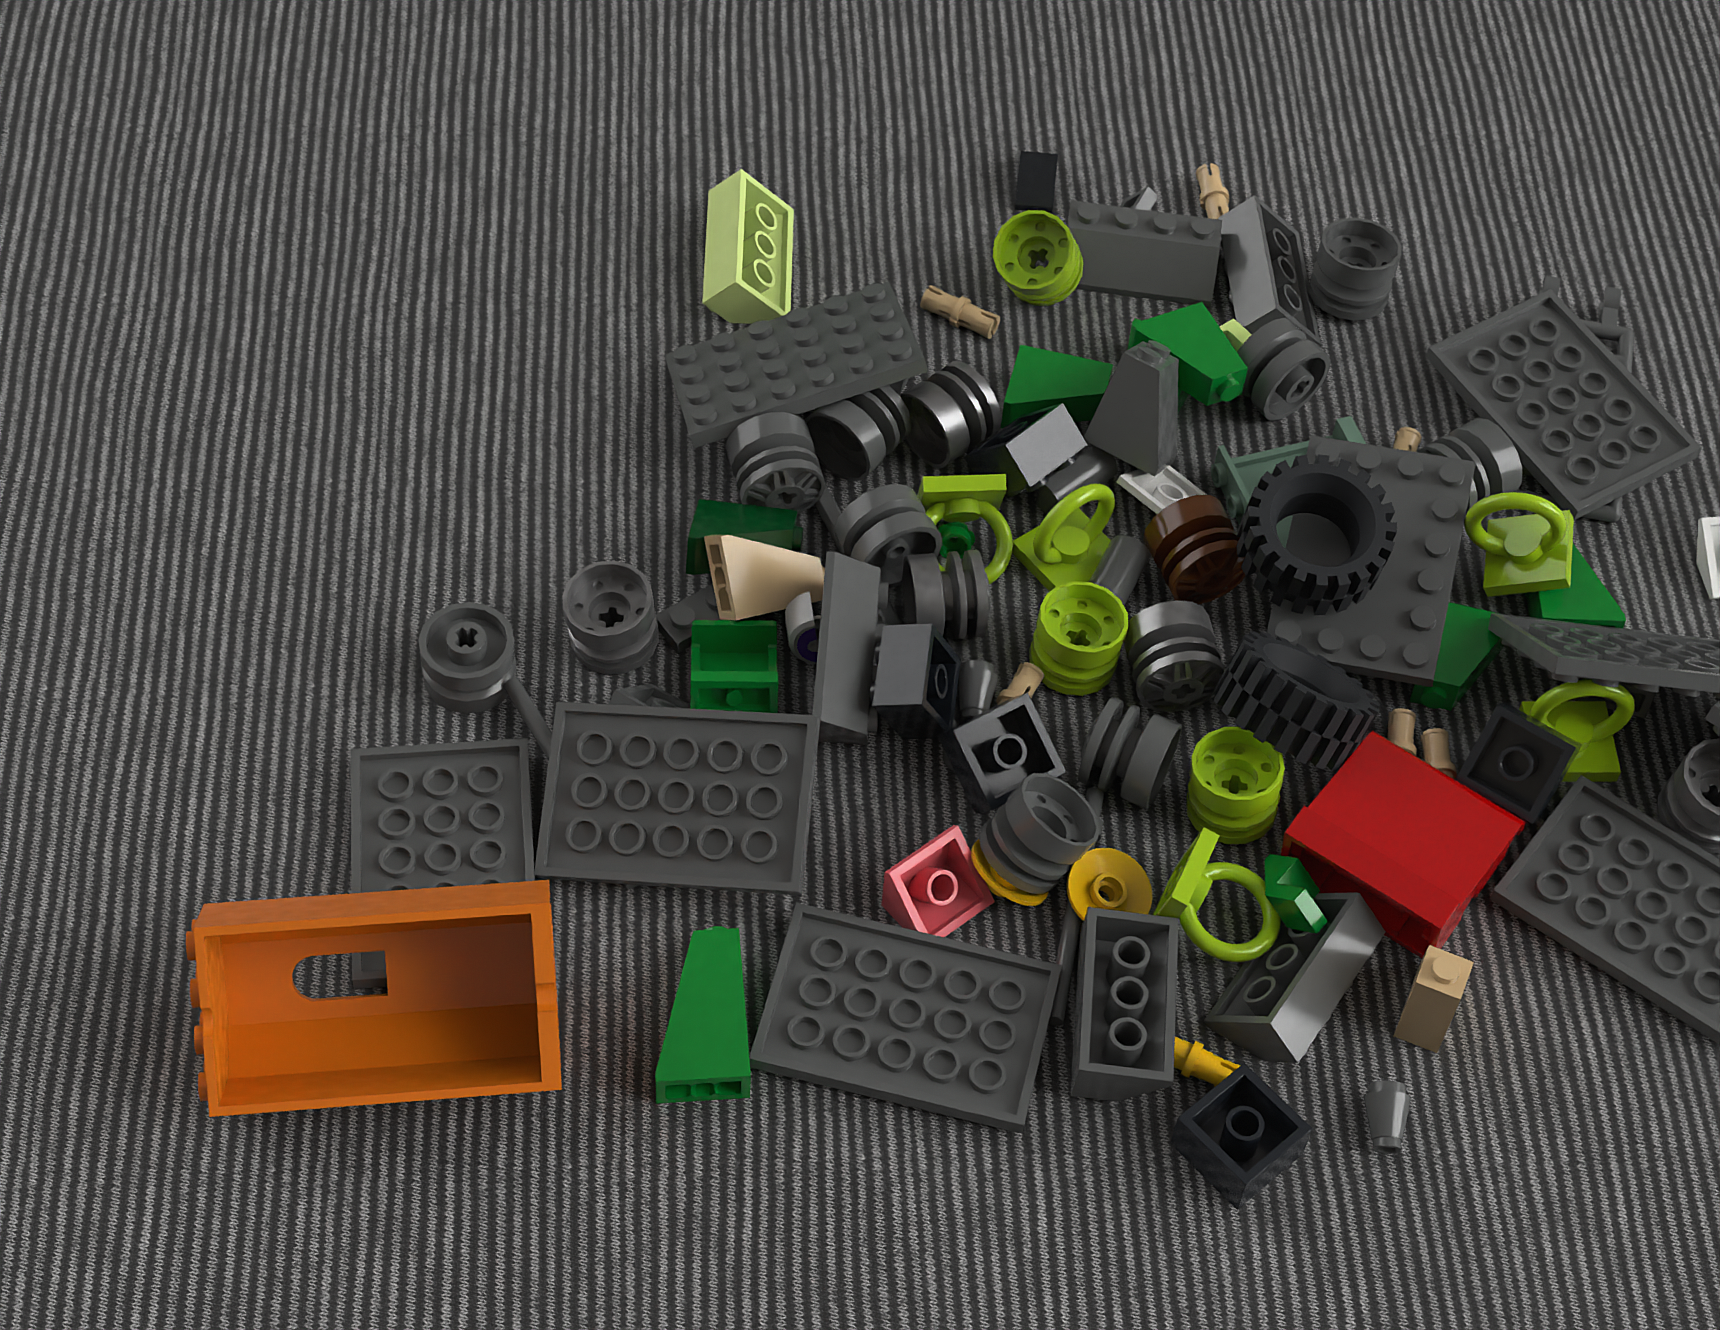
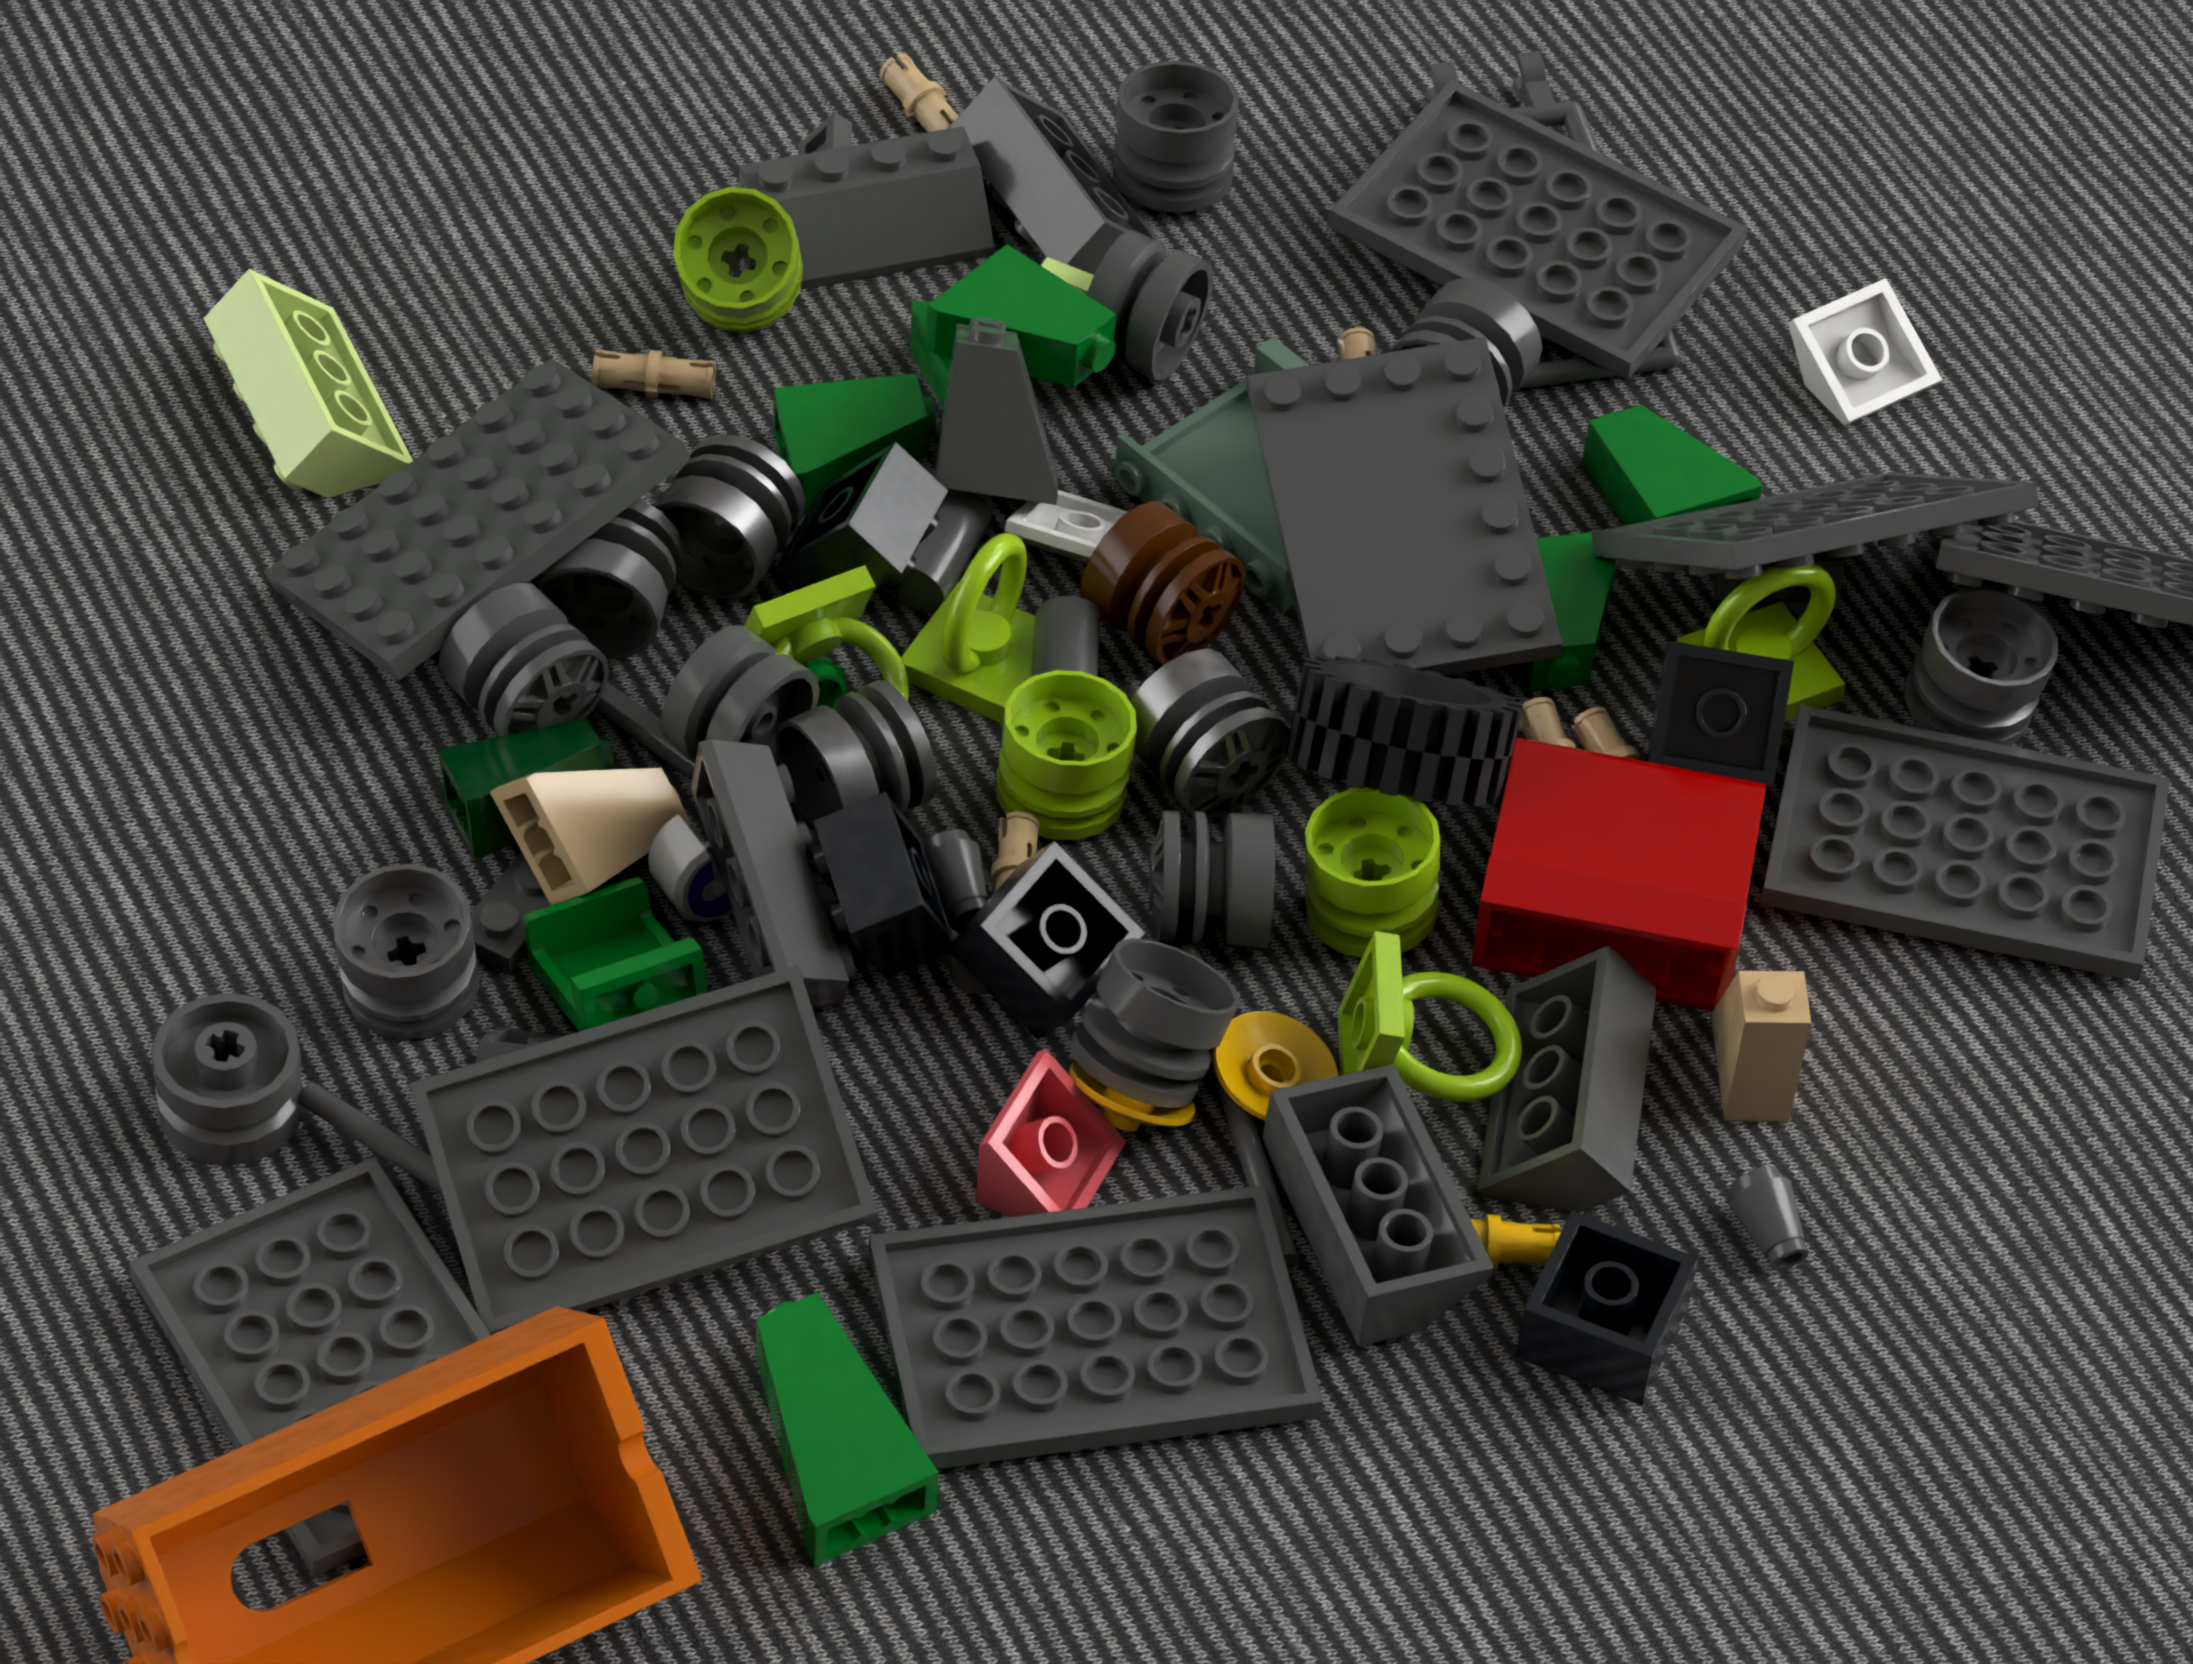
camera: 25 degrees left, 5 degrees down
black slope [1015,151,1058,213] -> none
black tyre [1237,454,1397,615] -> none
green slope [1264,854,1328,934] -> none
lime tile [1464,492,1574,597] -> none

